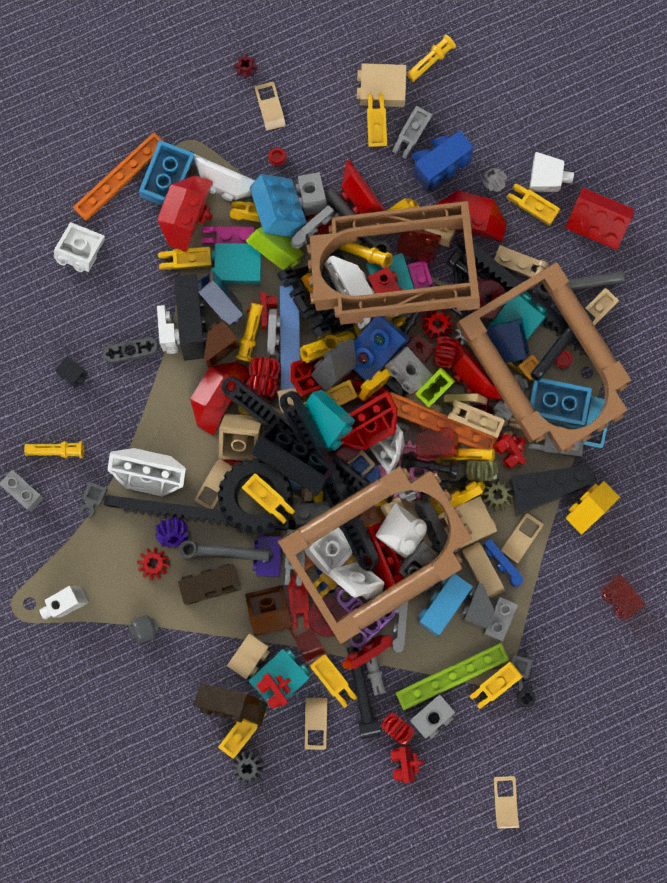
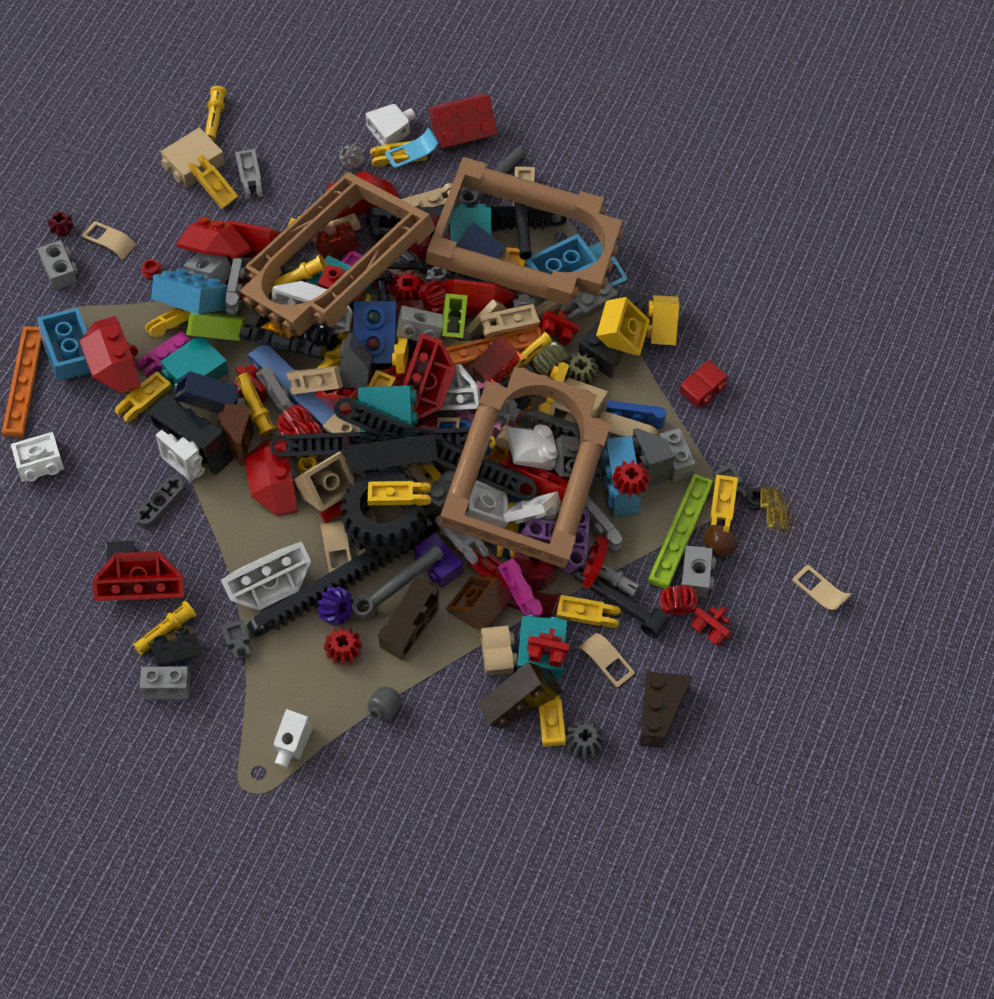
camera: 45 degrees left, 20 degrees down
white wedge [193,154,255,201] -> none
blue piece [411,131,474,192] -> none
tan piece [501,513,543,563] -> none
red plate [554,350,573,369] -> none
clear red brick [600,574,646,620] -> none
none -> light grey brick [37,240,78,291]
none -> red wedge [92,551,185,601]
none -> black brick [148,625,202,667]
none -> red wedge [176,217,251,258]
none -> tan plate [286,366,343,394]
none -> medium azure piece [385,128,439,168]
none -> dark pink hinge [498,558,543,617]
none -> yellow slope [596,297,650,356]
none -> red gear [612,460,650,498]
none -> dark brown wedge [640,671,692,748]
none -> red brick [679,360,728,408]
none -> reddish brown hair [704,525,737,557]
none -> clear yellow slope [761,486,788,531]

